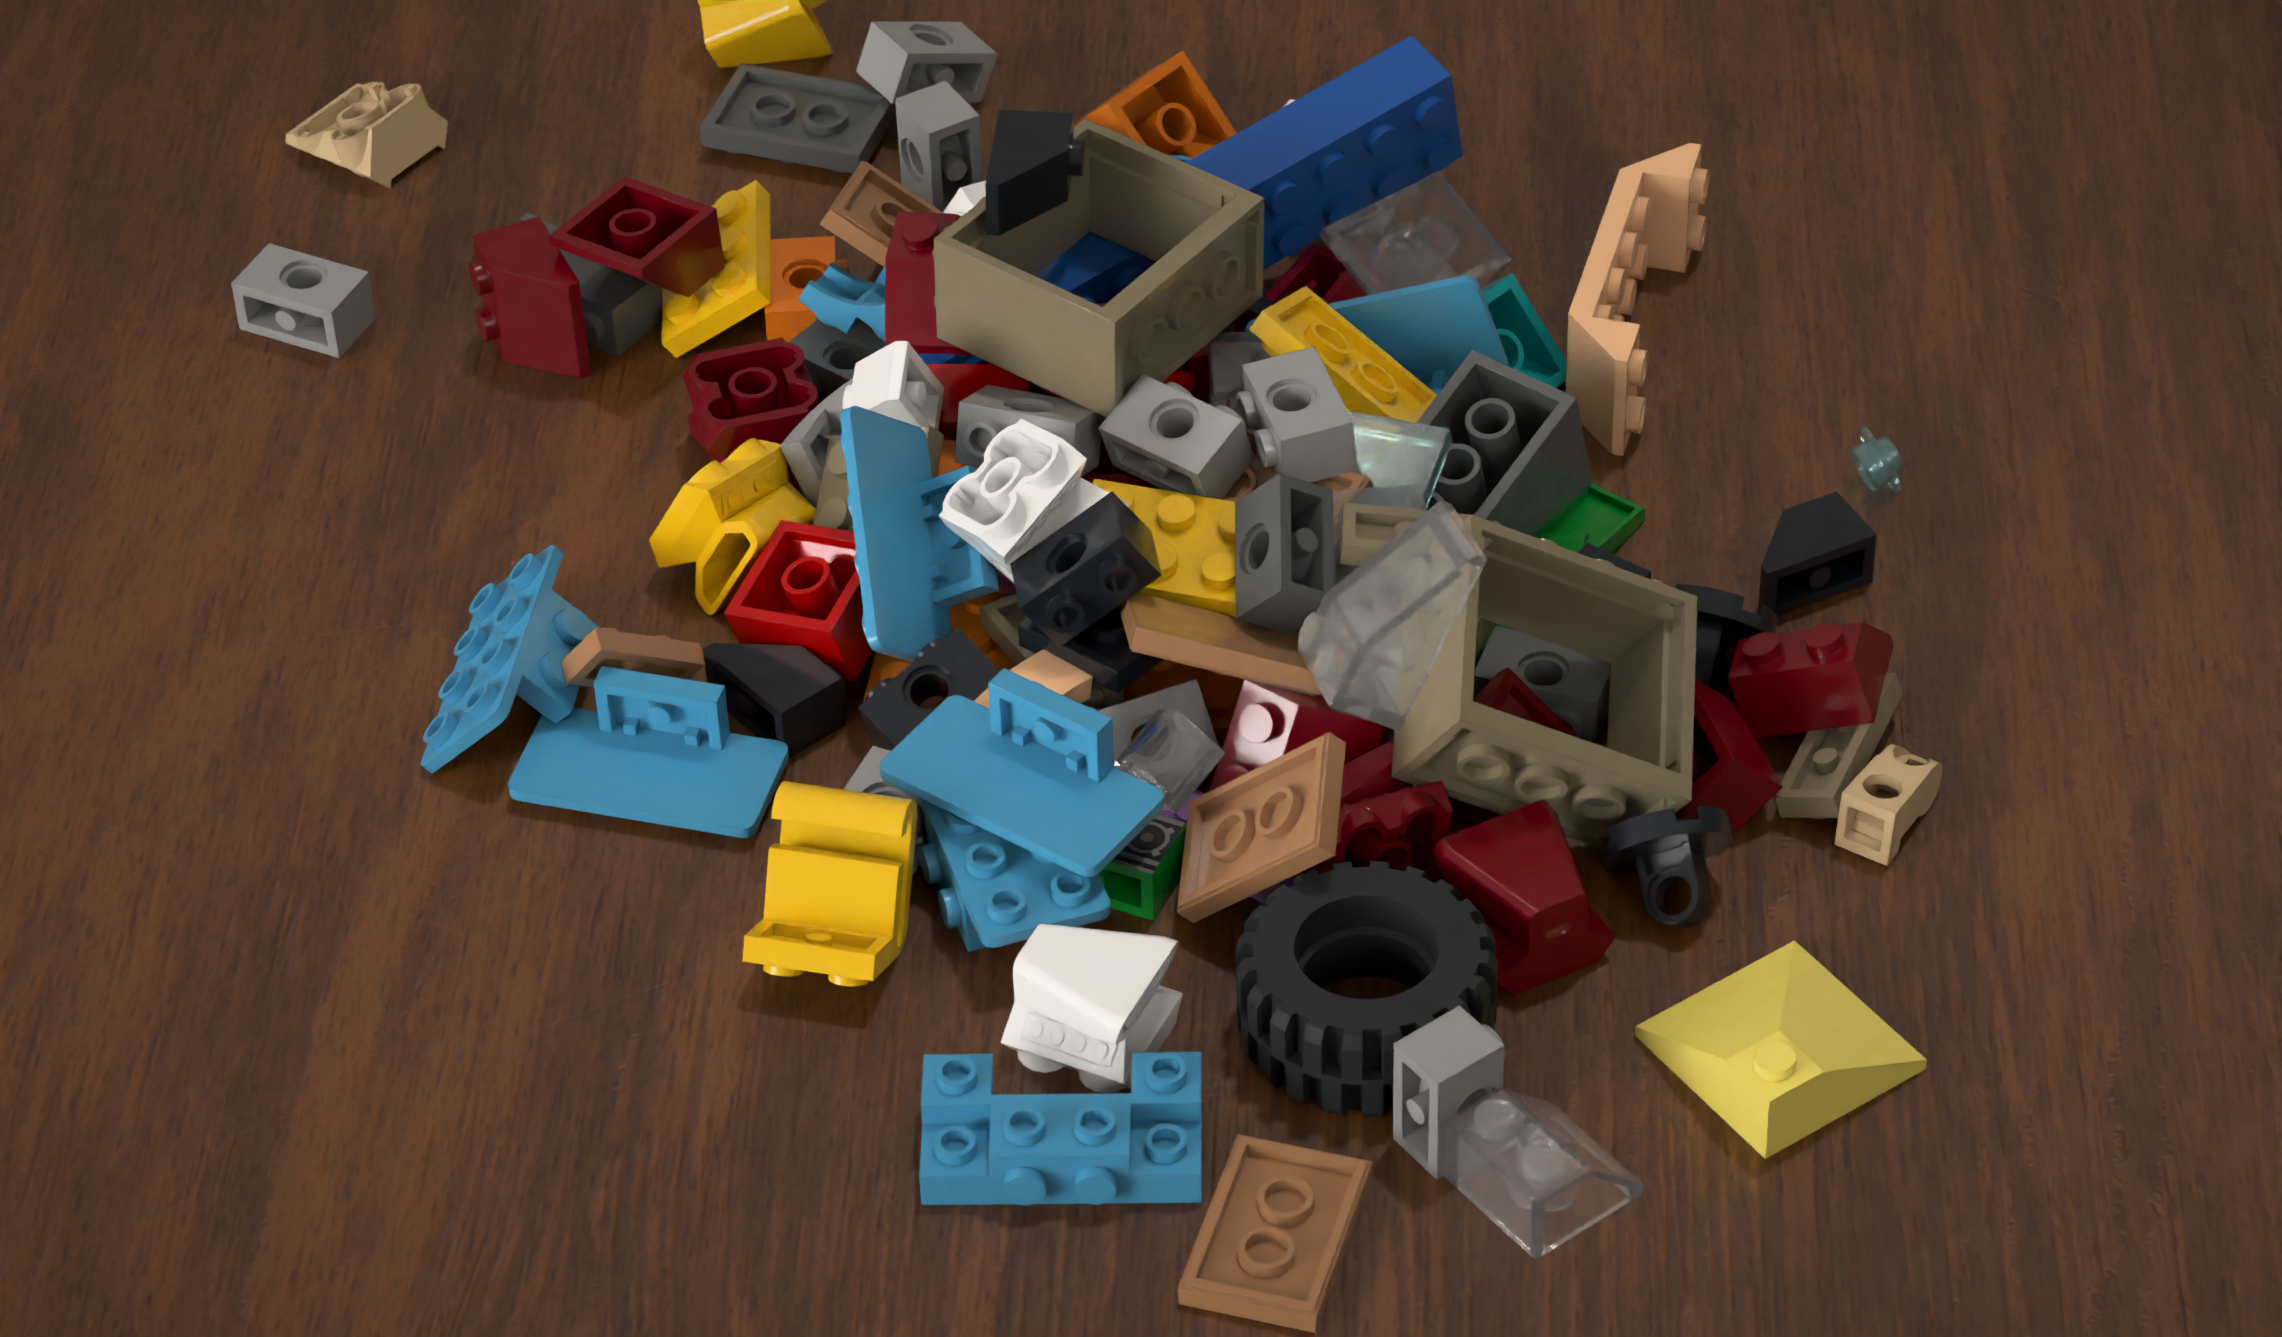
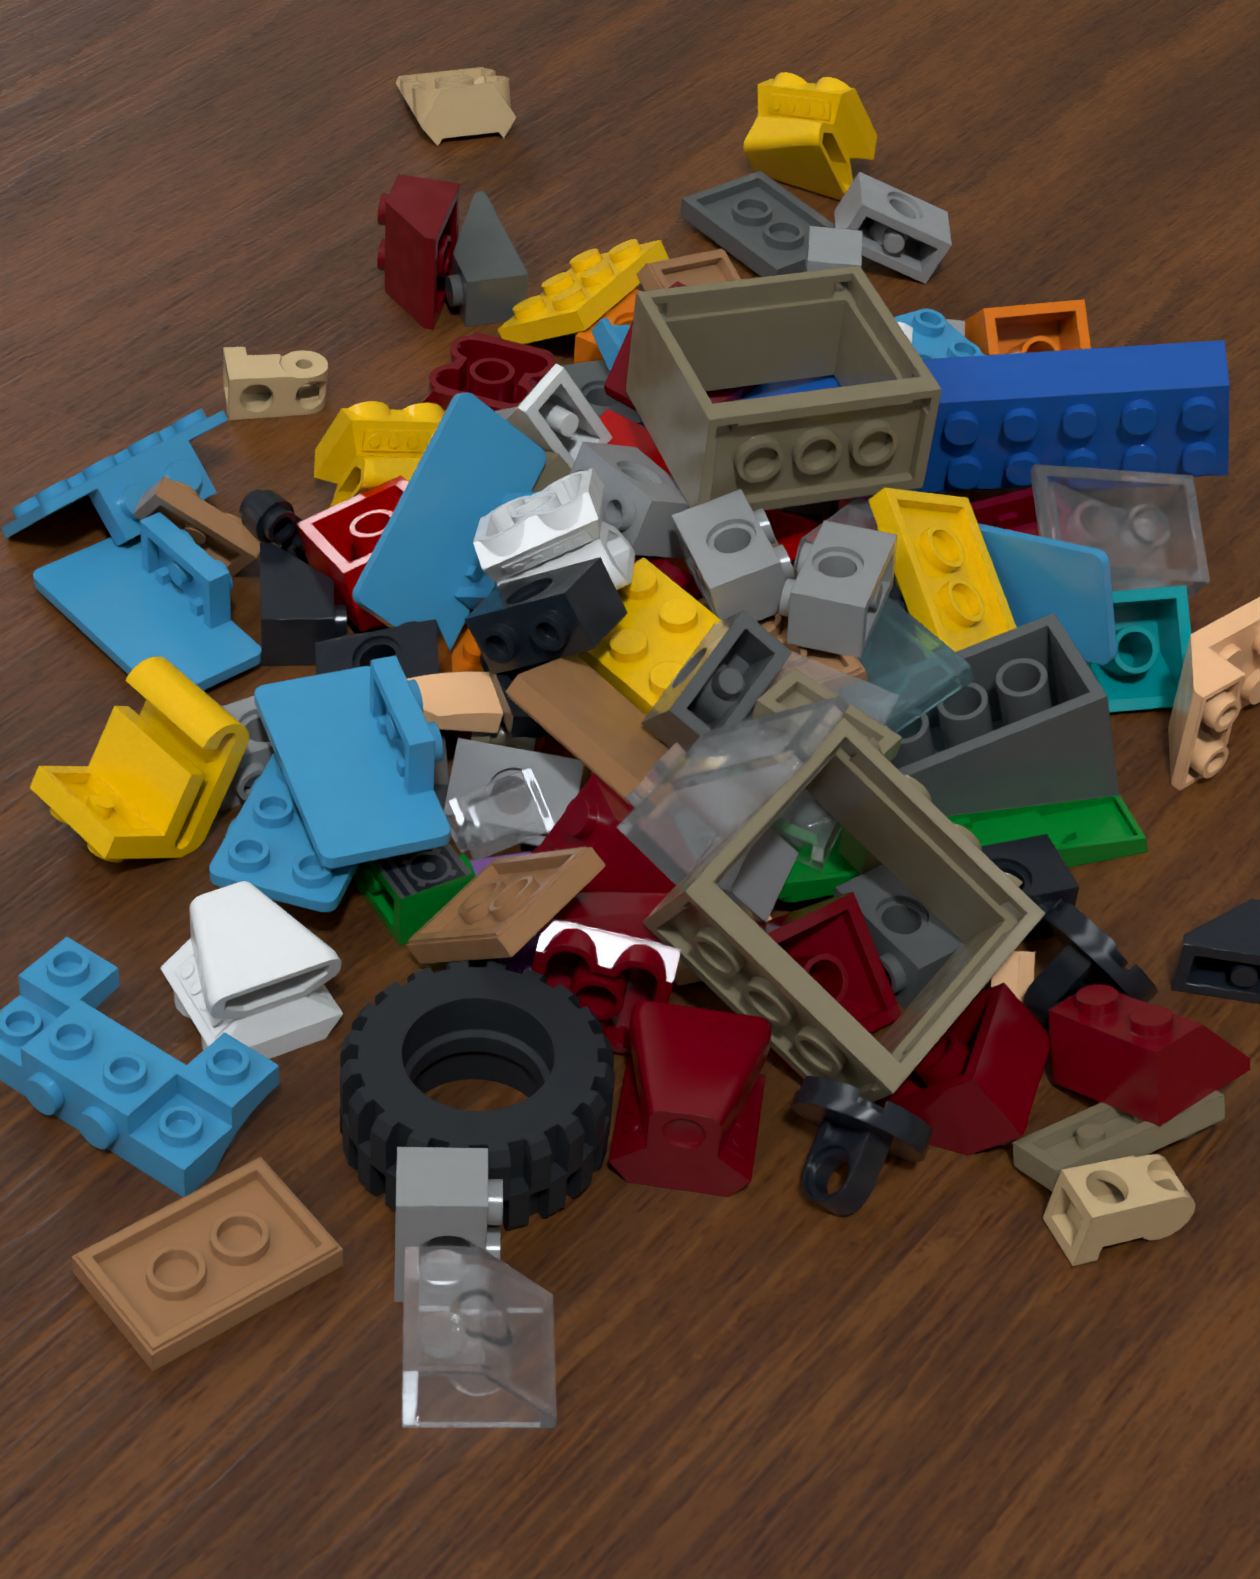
camera: 30 degrees right, 0 degrees up
light grey brick [231,243,376,358] -> none
dark red slope [549,176,725,297] -> none
black slope [985,110,1085,236] -> none
light yellow slope [1635,940,1927,1159] -> none
none -> tan leg [223,347,328,420]
none -> black plate [239,489,306,561]

